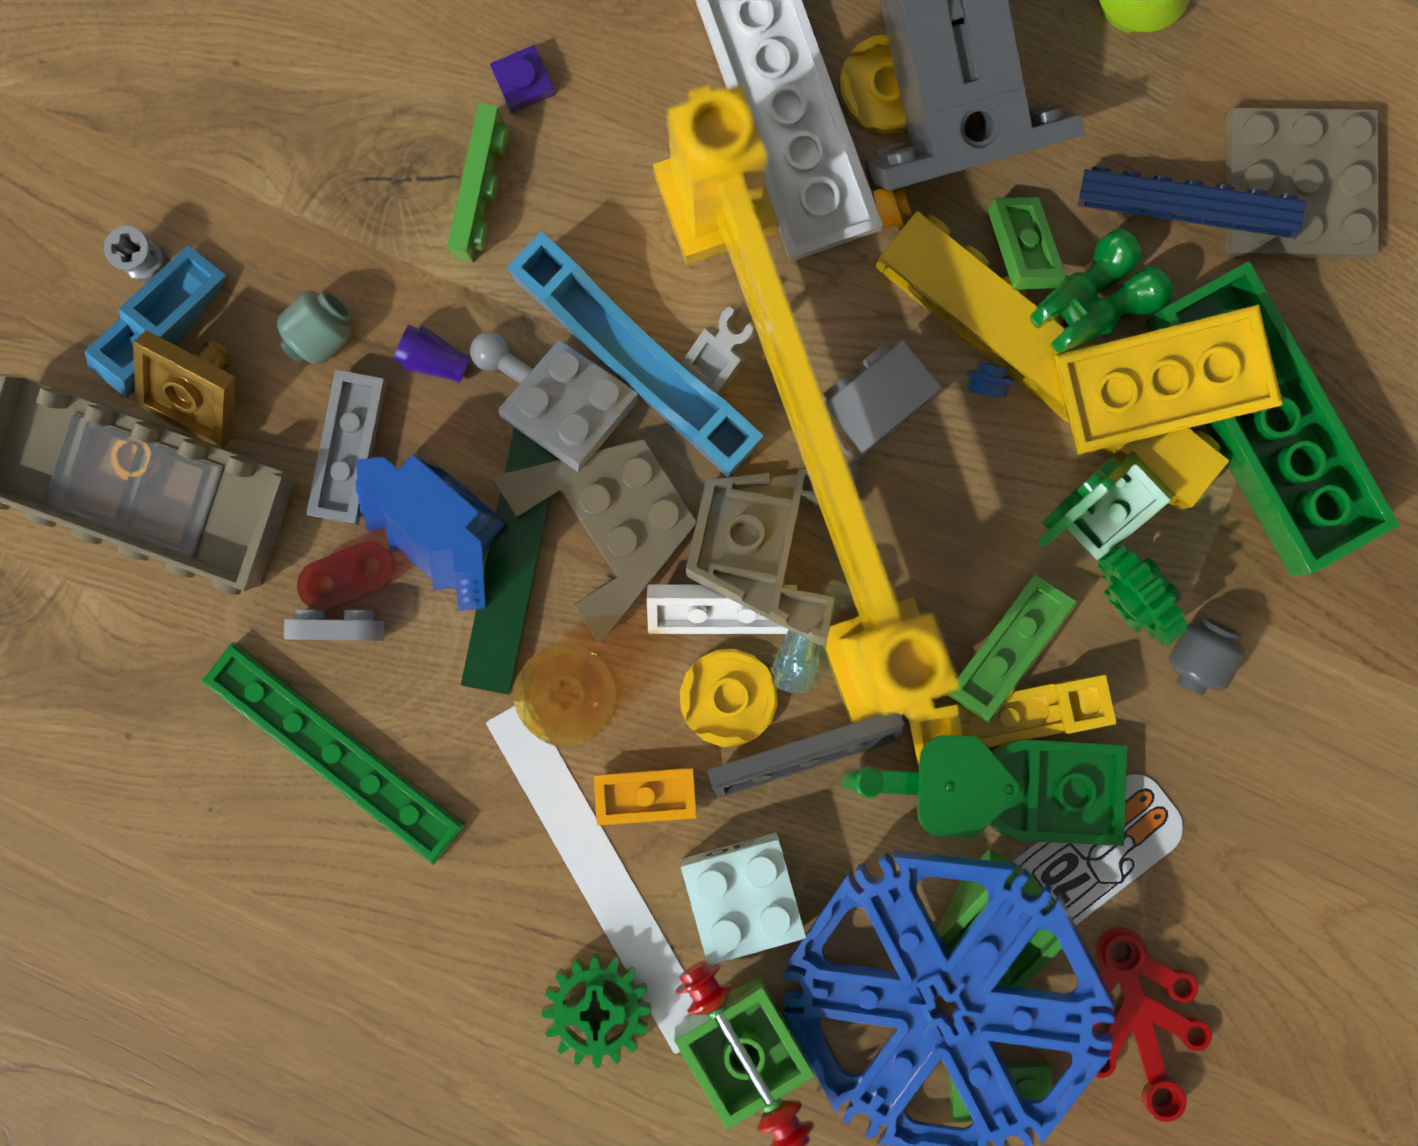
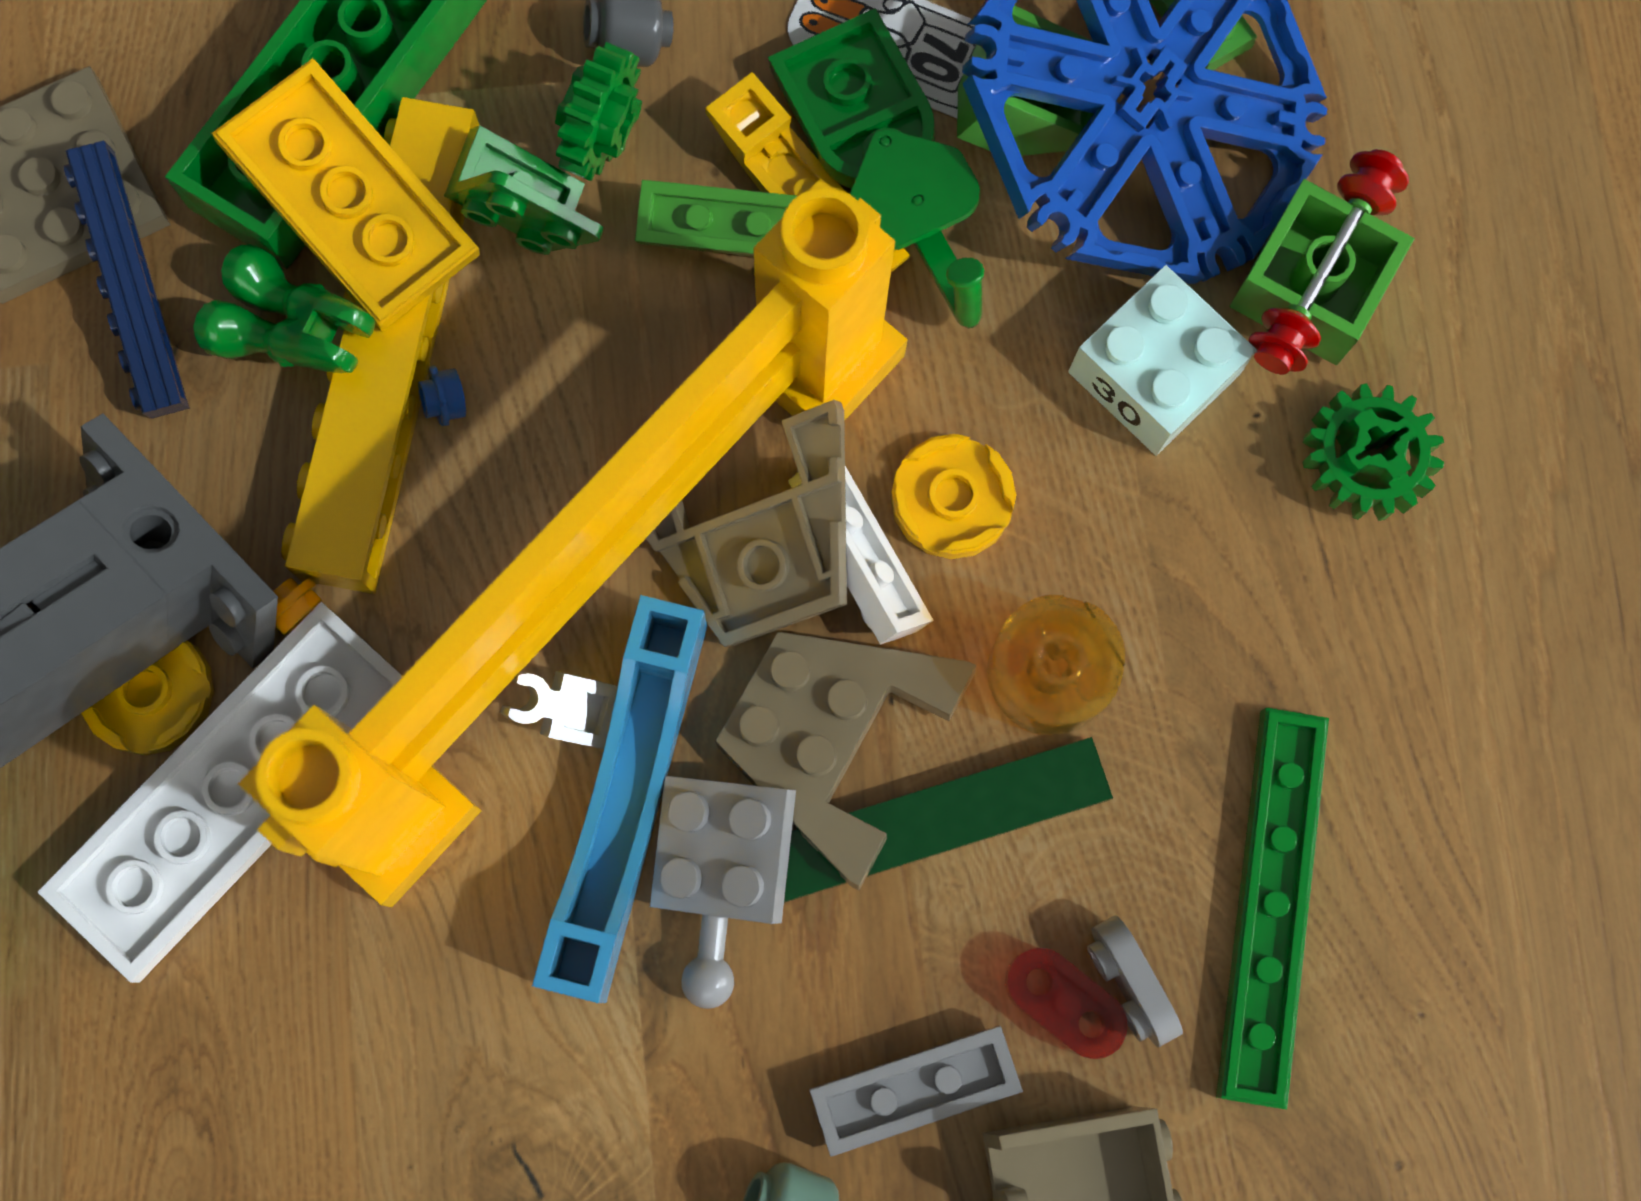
camera: 120 degrees left, 10 degrees down
blue slope [355,454,506,611] -> none
dark purple cone [393,324,471,384] -> none
bright green plate [447,103,509,263] -> none
white sticker [486,699,693,1054] -> none
dark purple plate [490,45,555,114] -> none
light orange plate [593,767,697,826] -> none
dark grey tile [707,712,904,798] -> none
clear light blue cone [771,629,819,693] -> none
light grey brick [822,340,942,463] -> none
bright green plate [988,197,1066,290] -> none

